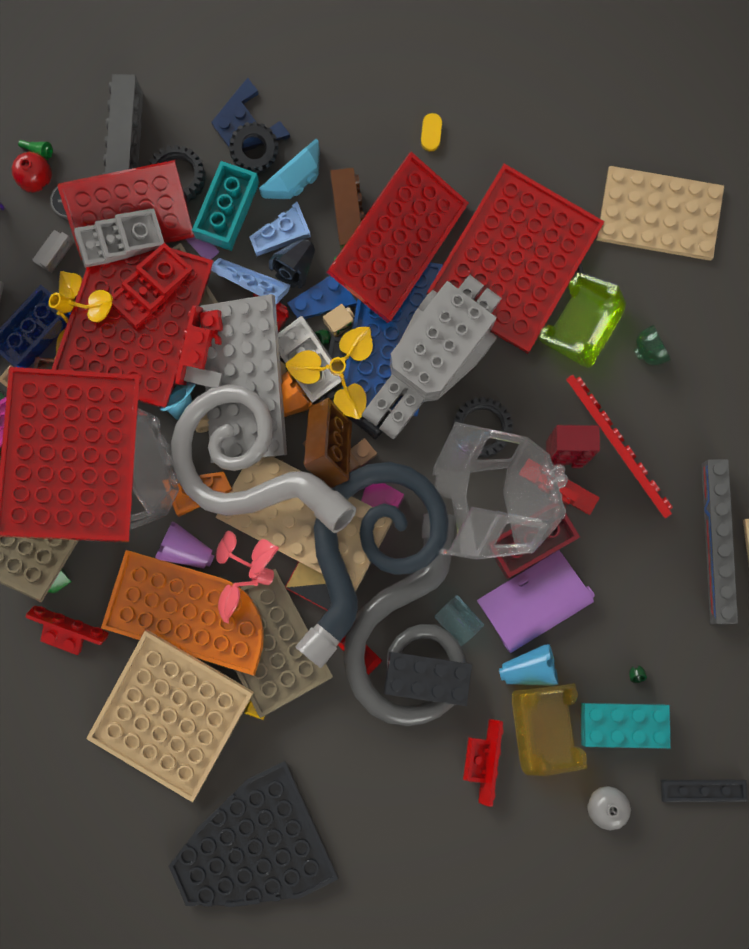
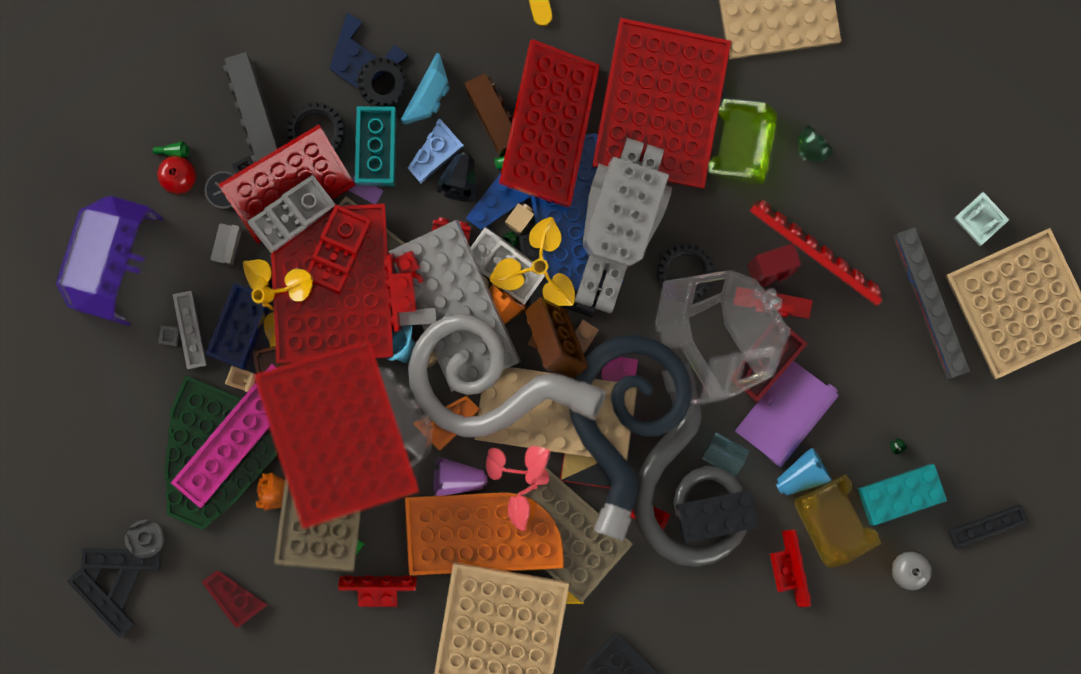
camera: 30 degrees left, 5 degrees up
light blue wing [212,258,290,304] -> none

